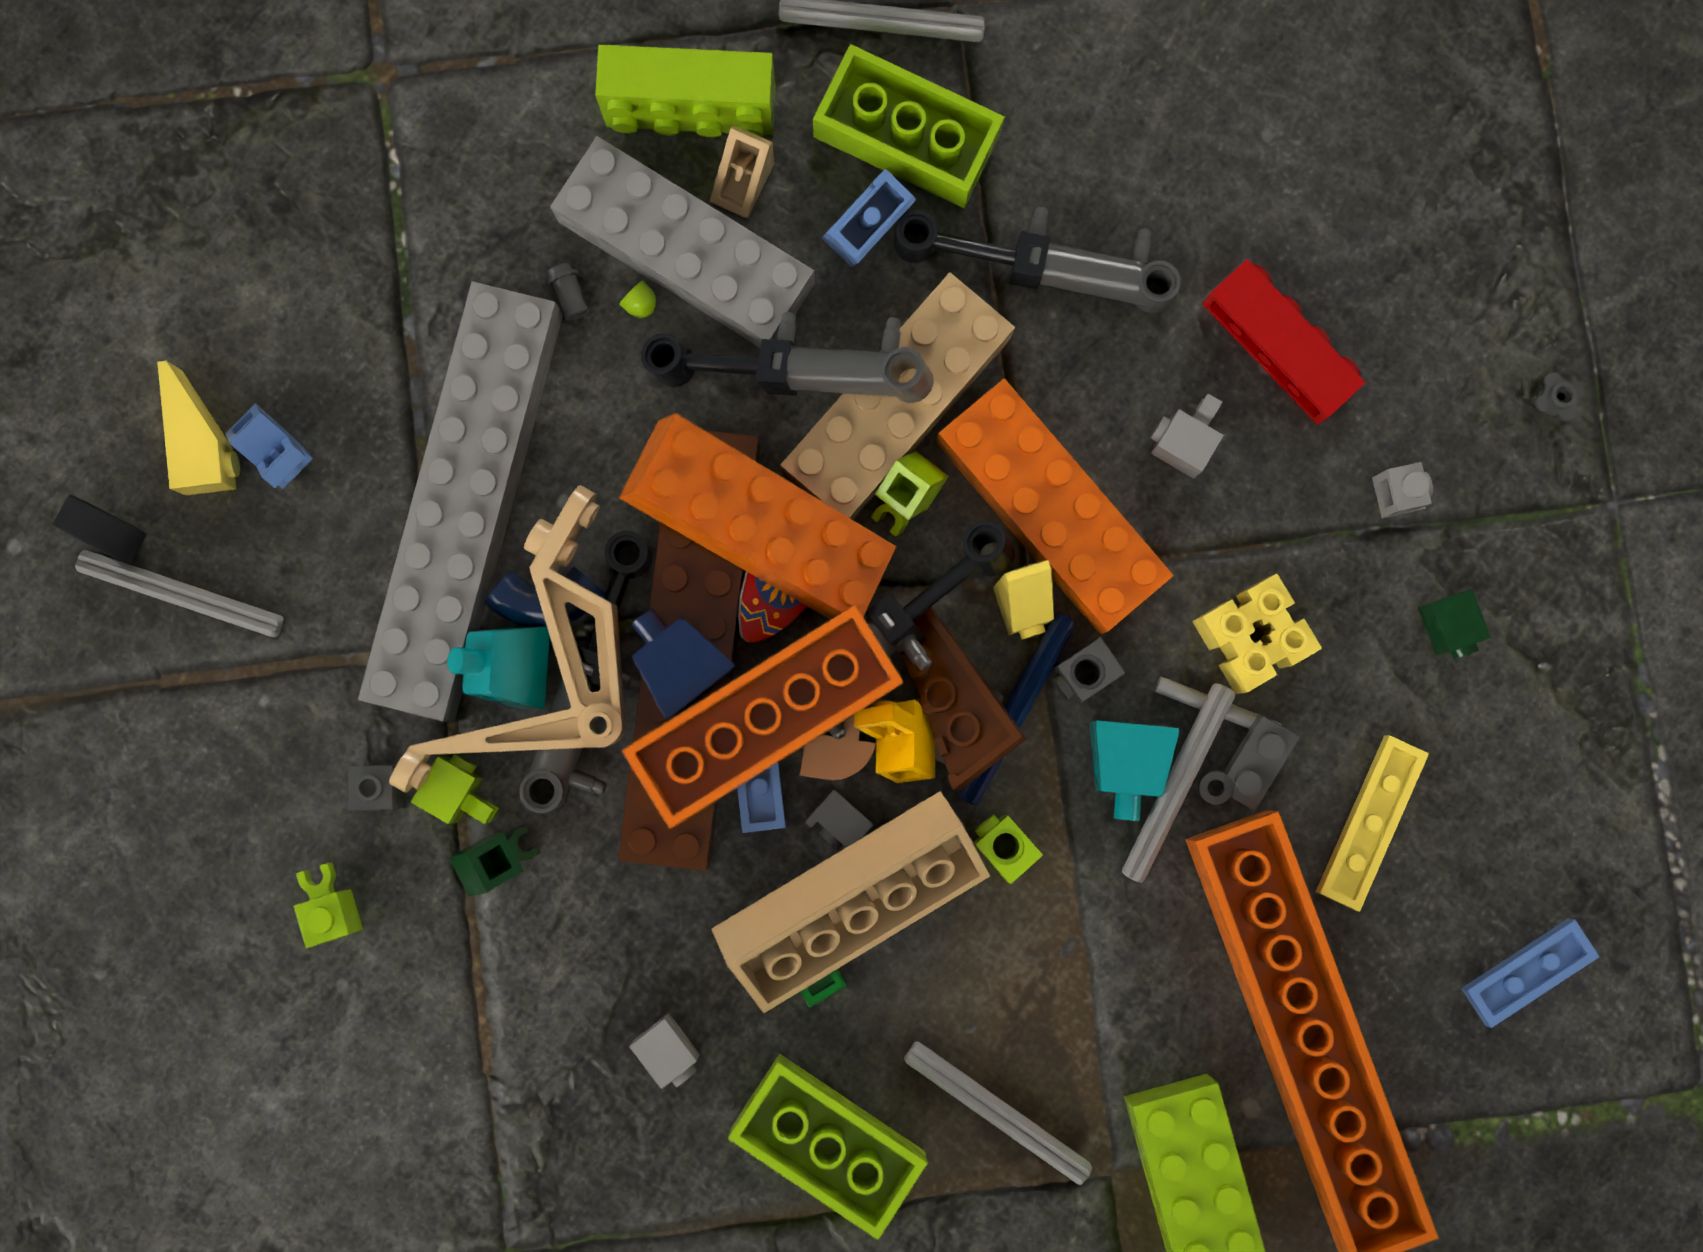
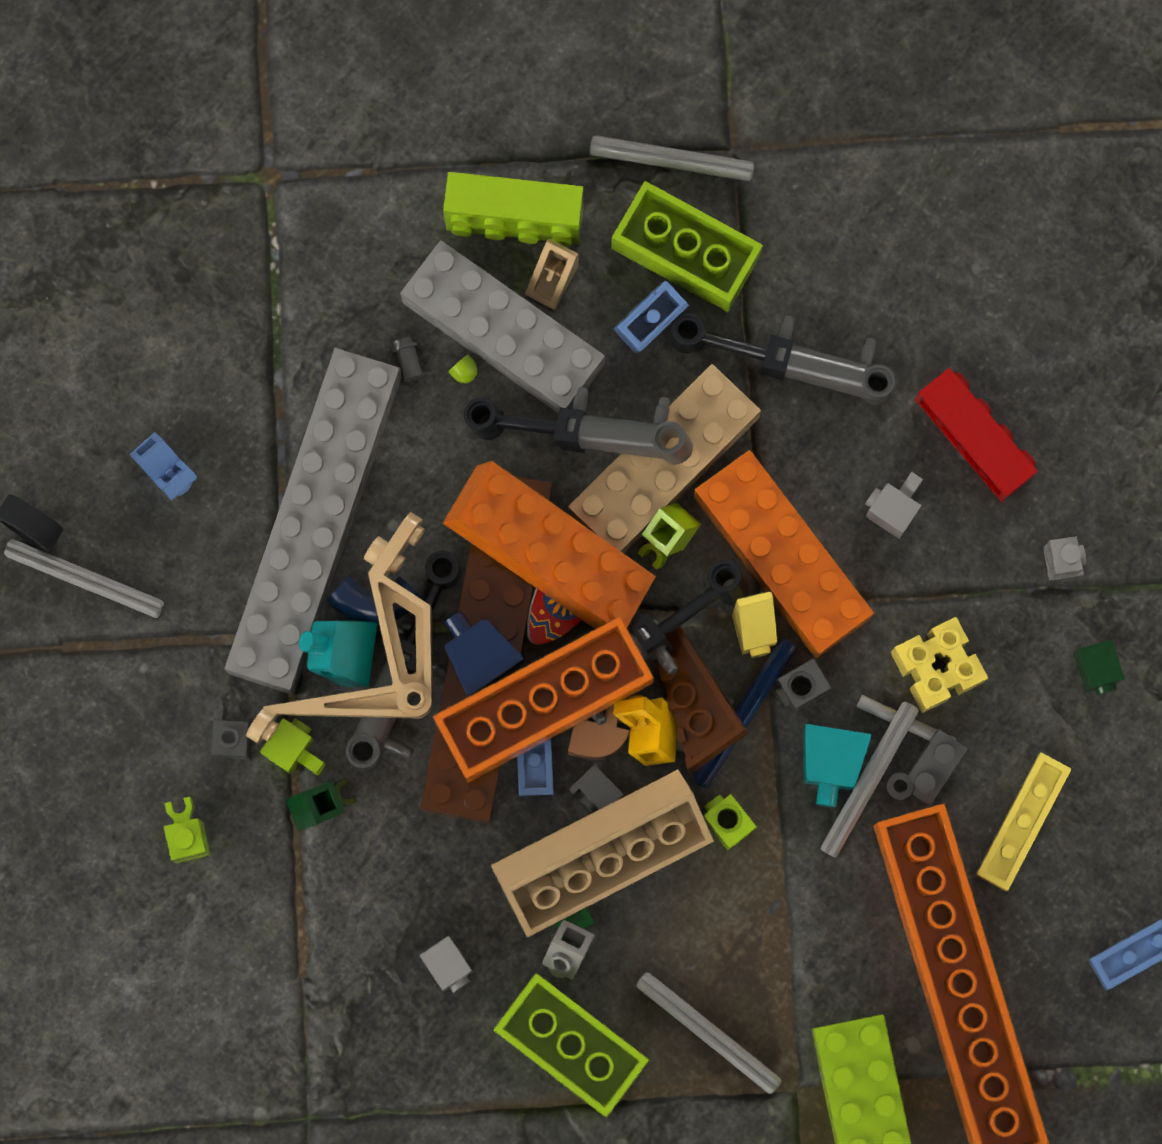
camera: 10 degrees right, 5 degrees down
light yellow slope [157,361,240,495] -> none
none -> light grey brick [542,919,595,980]

